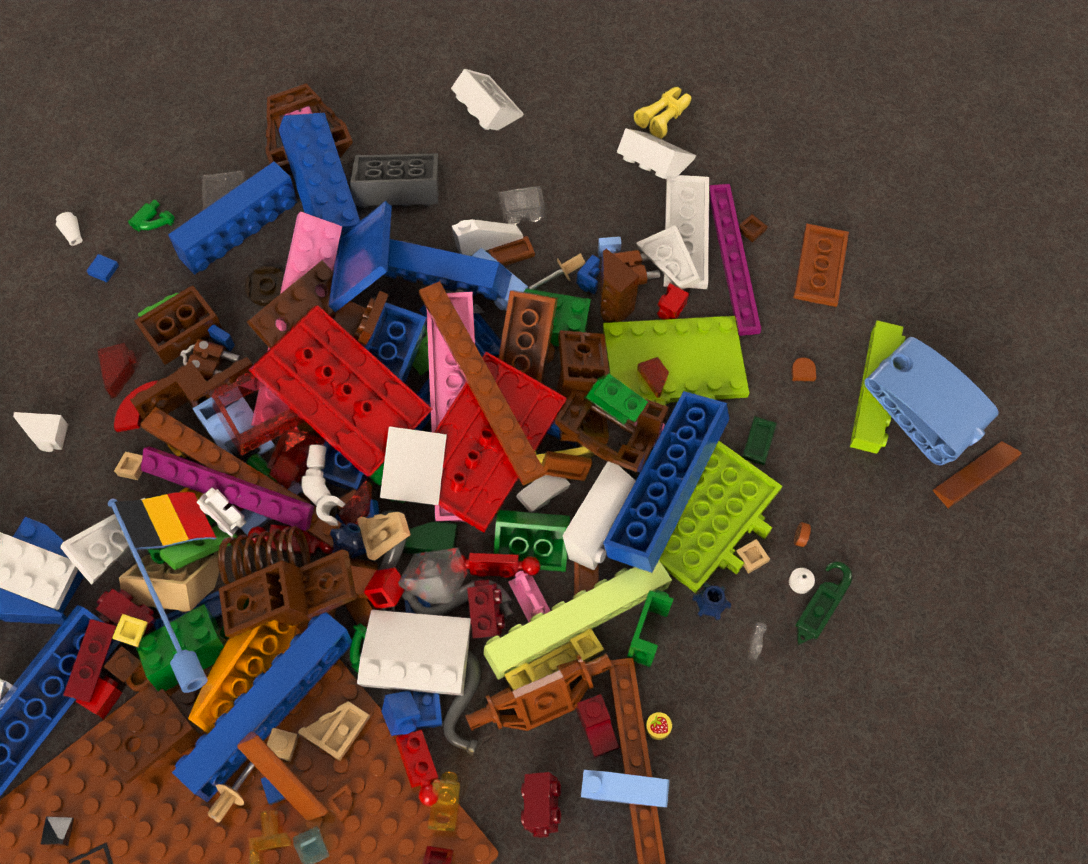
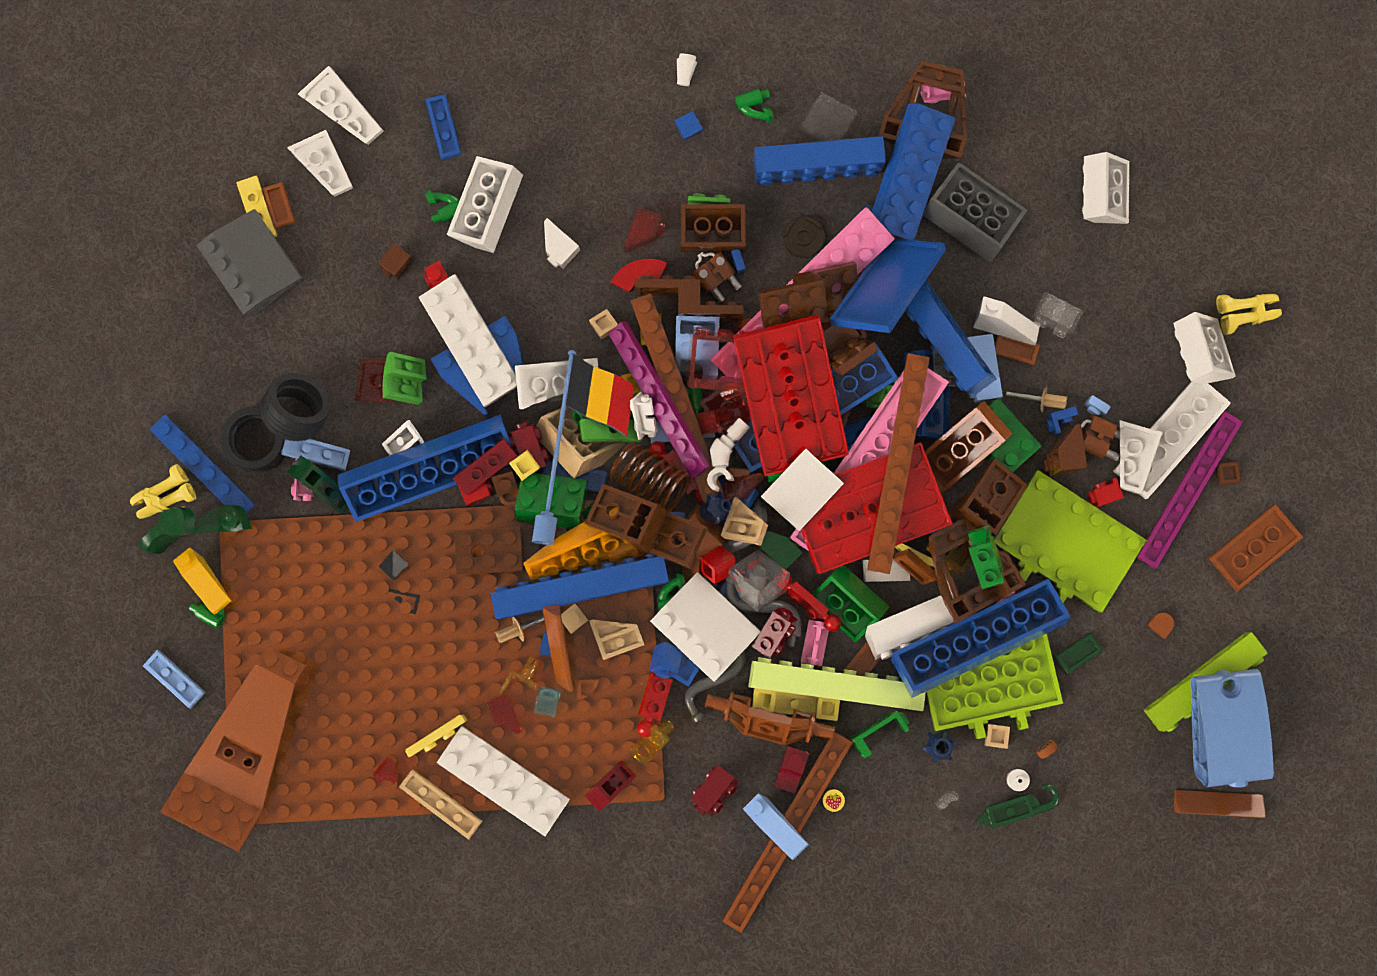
camera: 40 degrees right, 20 degrees up
clear red tile [637,357,669,398] -> none

